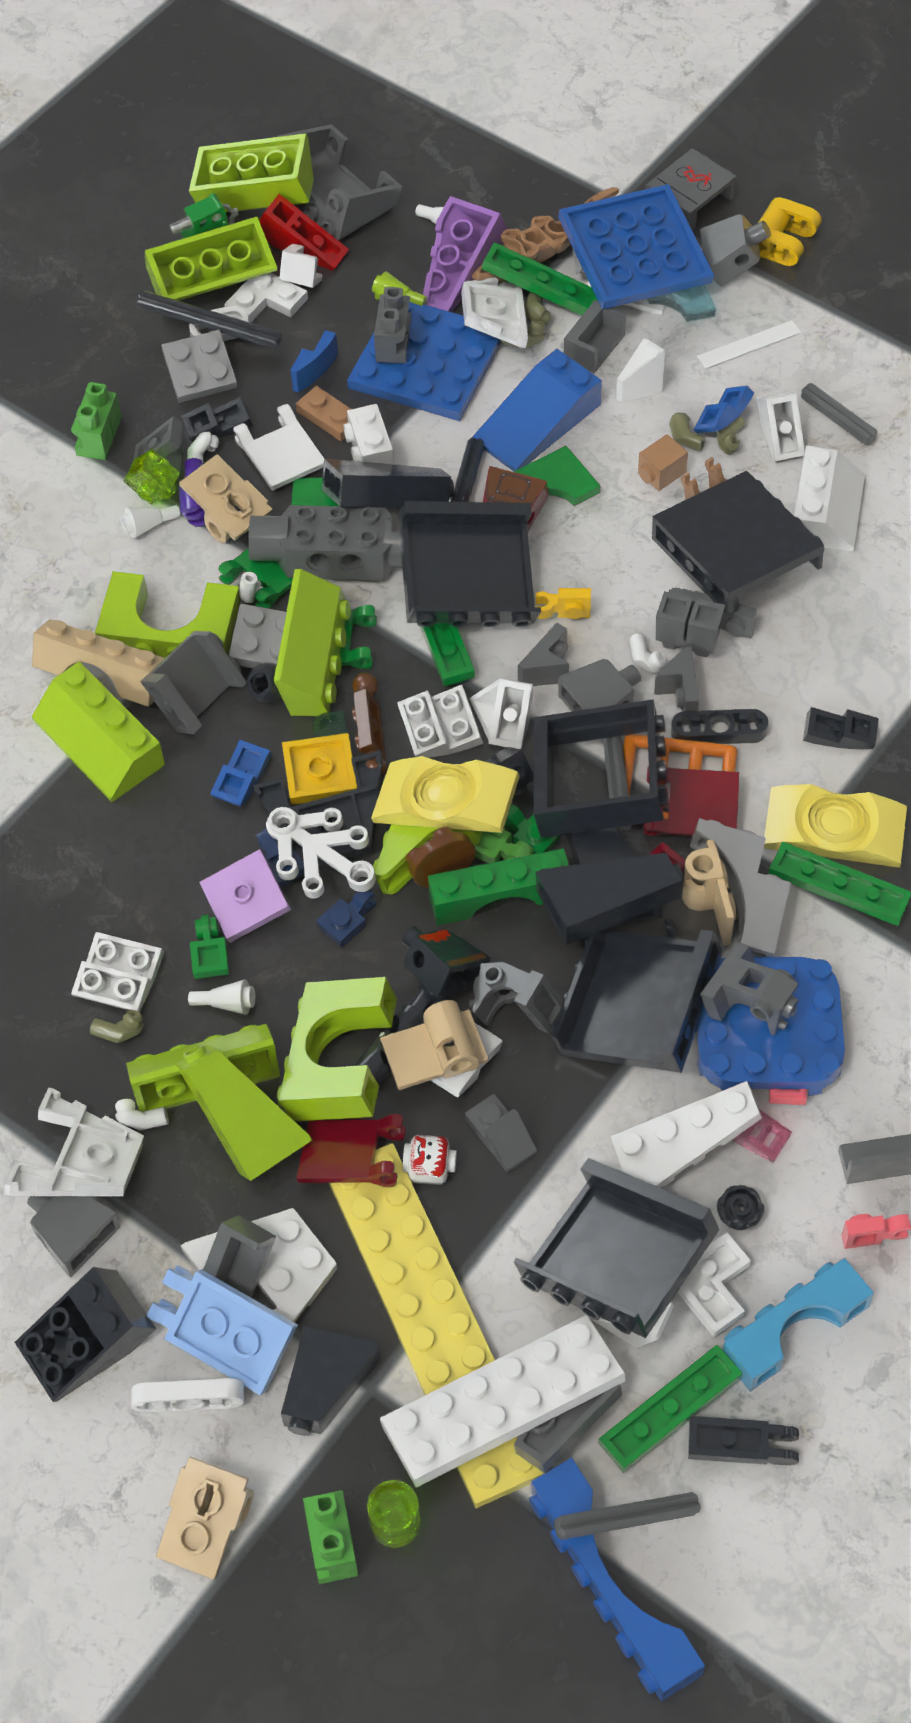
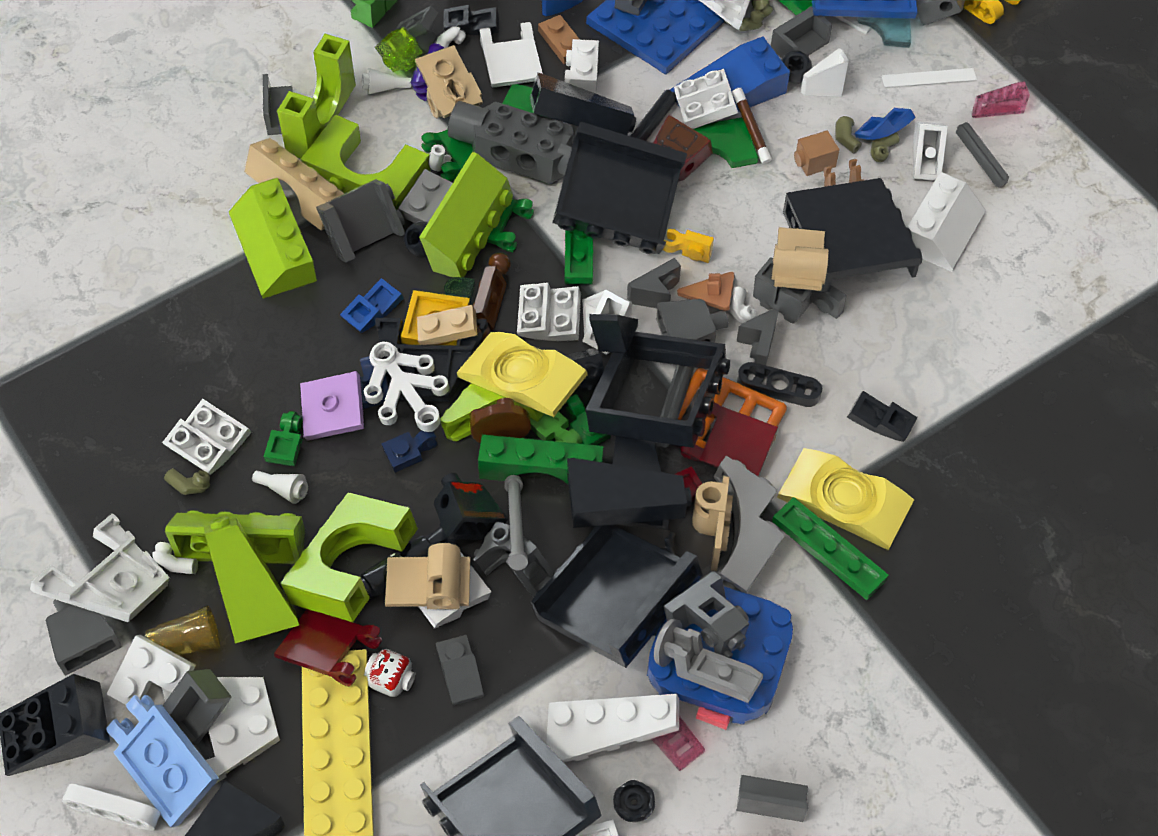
camera: 15 degrees right, 0 degrees up
none -> white plate [107,635,196,705]
none -> clear yellow plant [145,605,220,655]
none -> dark grey panel [263,74,293,135]
none -> lime arch [277,34,356,159]
none -> tan plate [417,305,477,345]
none -> light grey bar [505,475,528,570]
none -> black slope [589,314,638,353]
none -> light grey piece [654,619,763,703]
none -> white slope [674,69,738,129]
none -> nougat piece [677,272,735,311]
none -> reddish brown bar [732,88,772,164]
none -> tan piece [772,227,829,291]
none -> black piece [781,51,813,84]
none -> clear pink slope [971,81,1030,118]

